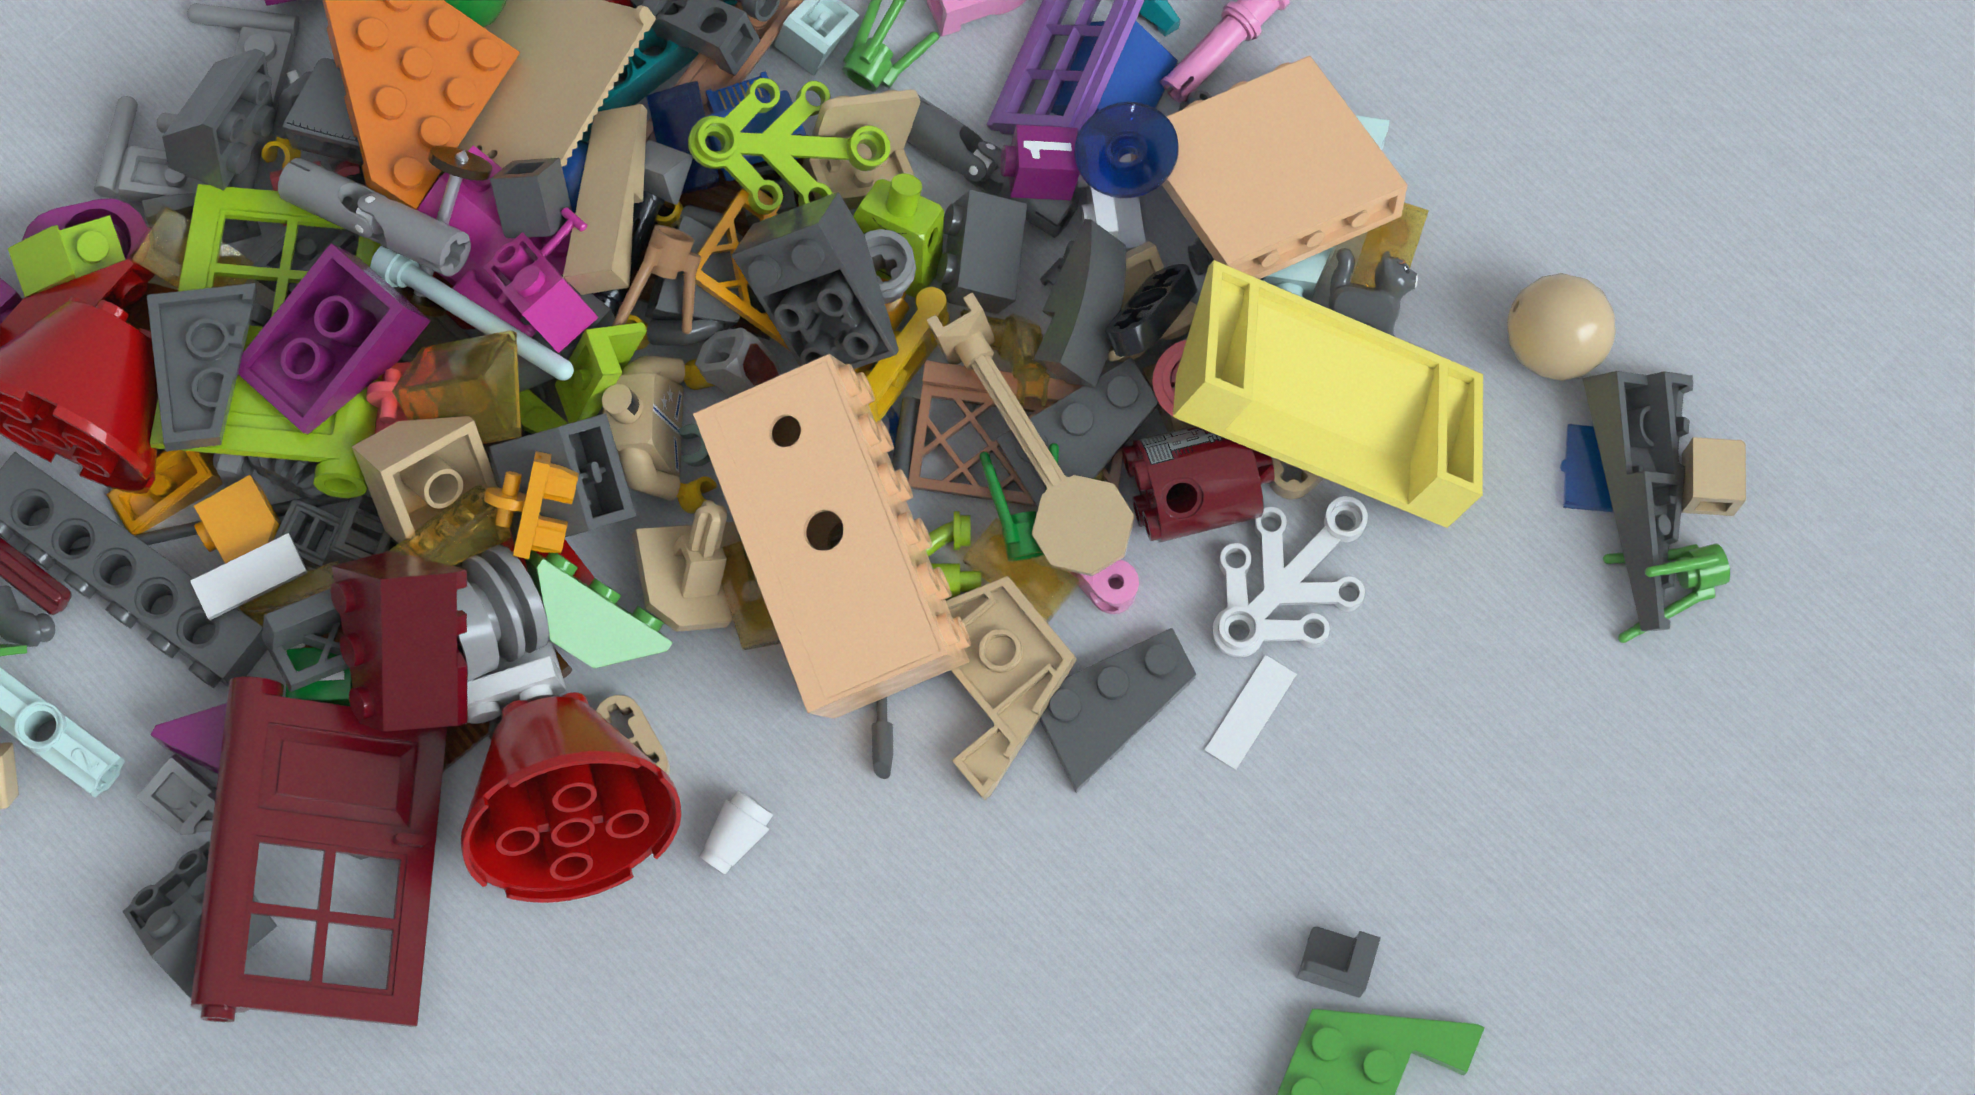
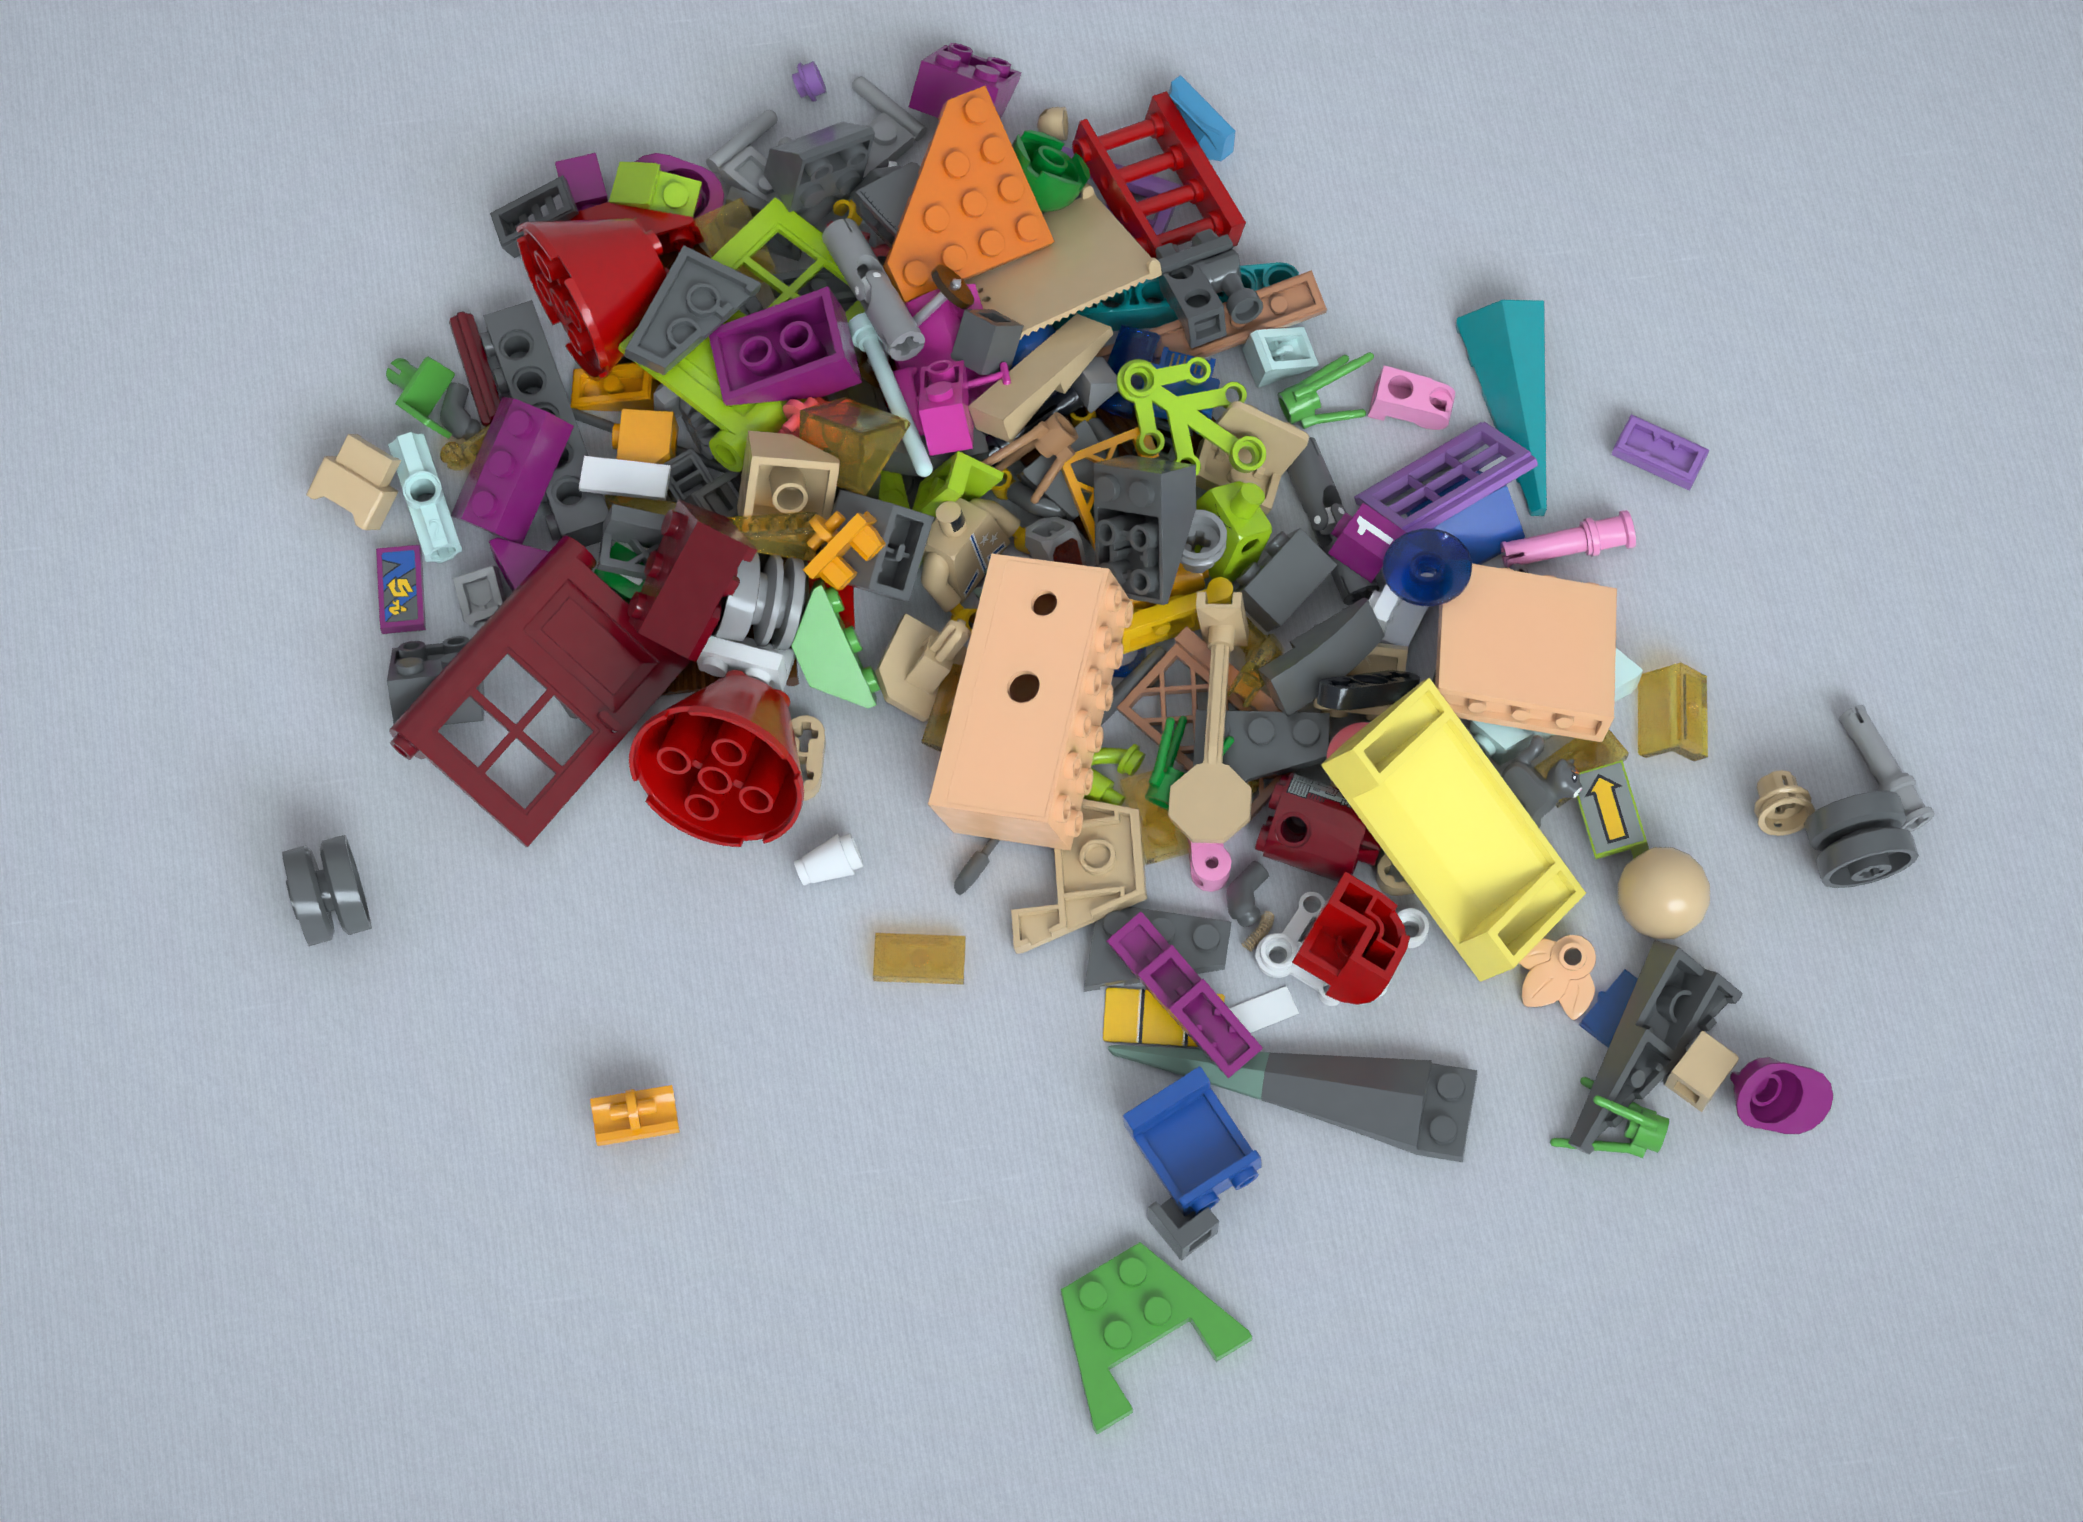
camera: 35 degrees right, 5 degrees down
none -> tile [376,545,426,634]
none -> clear yellow arm [440,424,490,471]
none -> magenta slope [451,397,574,544]
none -> medium lavender plate [792,61,826,102]
none -> clear yellow plate [873,933,966,985]
none -> yellow sticker [1103,988,1225,1047]
none -> magenta slope [1105,911,1263,1078]
none -> dark grey plate [1108,1045,1477,1162]
none -> blue panel [1122,1066,1262,1217]
none -> dark grey arm [1226,861,1269,927]
none -> tan leg [1241,911,1274,951]
none -> red brick [1292,871,1410,1005]
none -> light nougat plate [1519,935,1596,1020]
none -> panel [1577,760,1649,859]
none -> clear yellow panel [1638,662,1708,761]
none -> magenta piece [1730,1057,1834,1134]
none -> tan piece [1754,770,1815,836]
none -> dark grey wheel [1804,791,1919,888]
none -> light grey pin [1839,705,1935,832]

